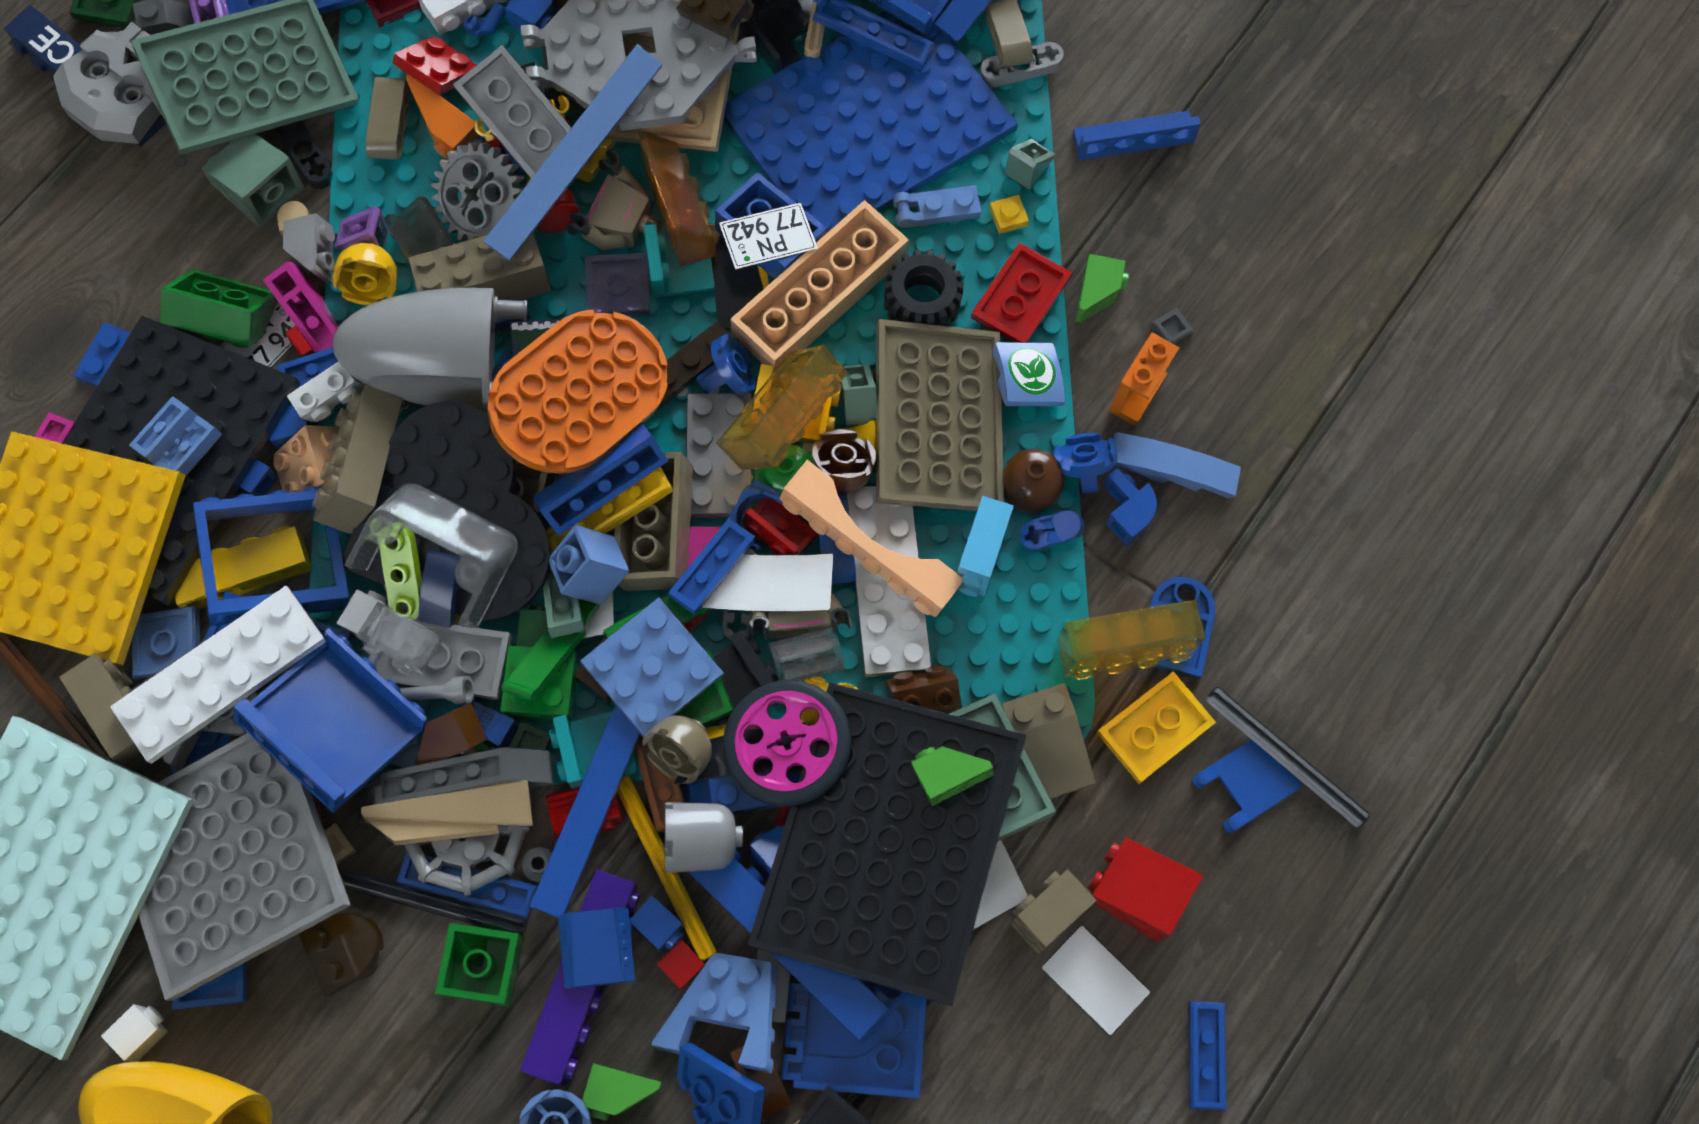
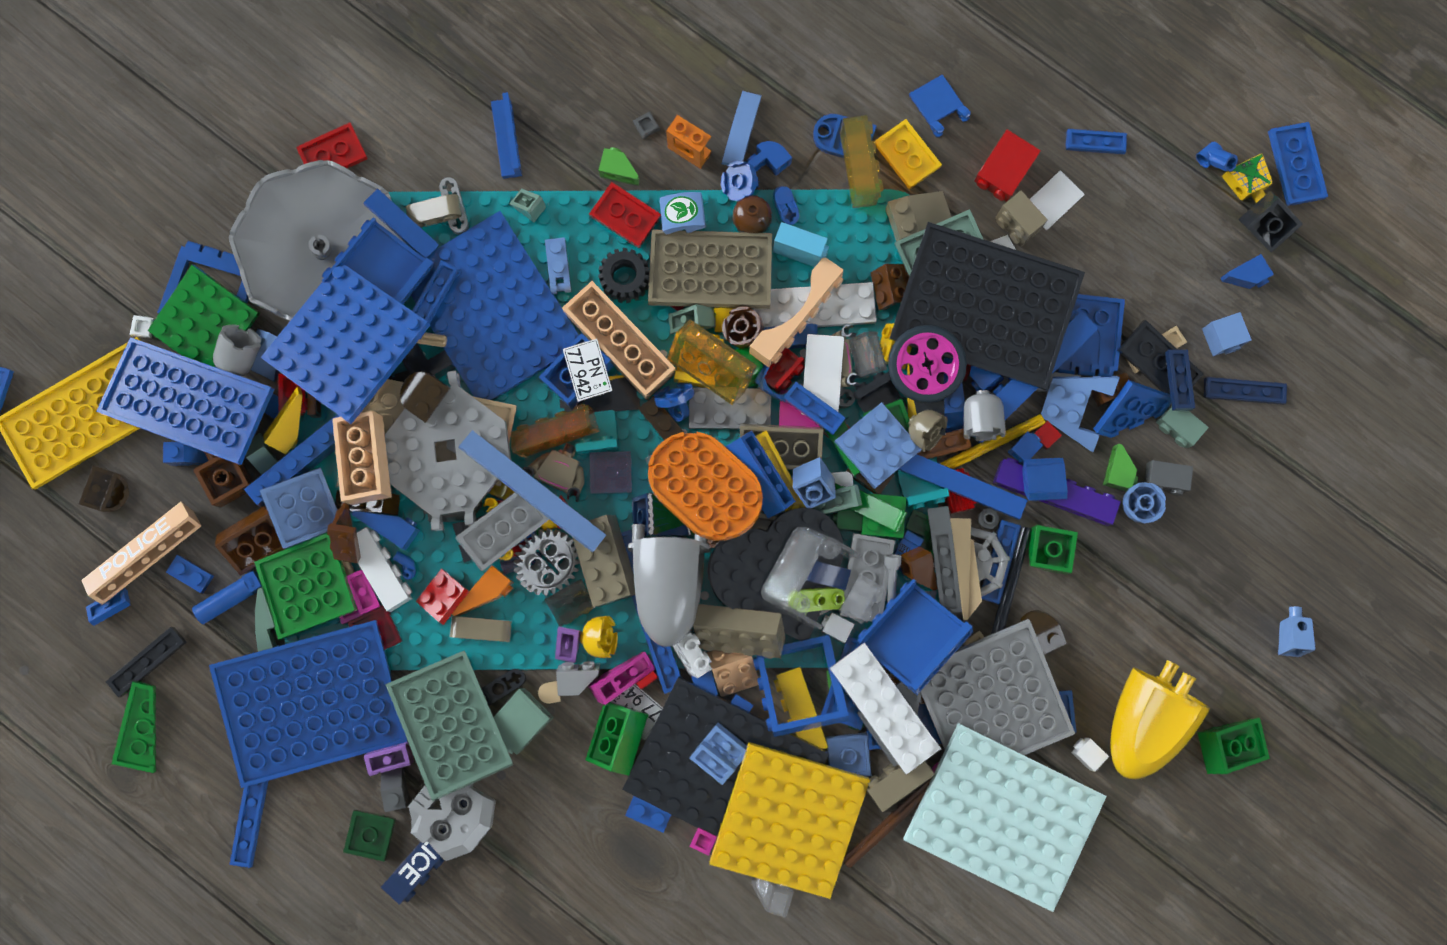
camera: 85 degrees left, 10 degrees up
bright green slope [911,747,994,806] -> none
yellow plate [989,195,1029,234] -> none
black axle [1206,687,1370,828] -> none

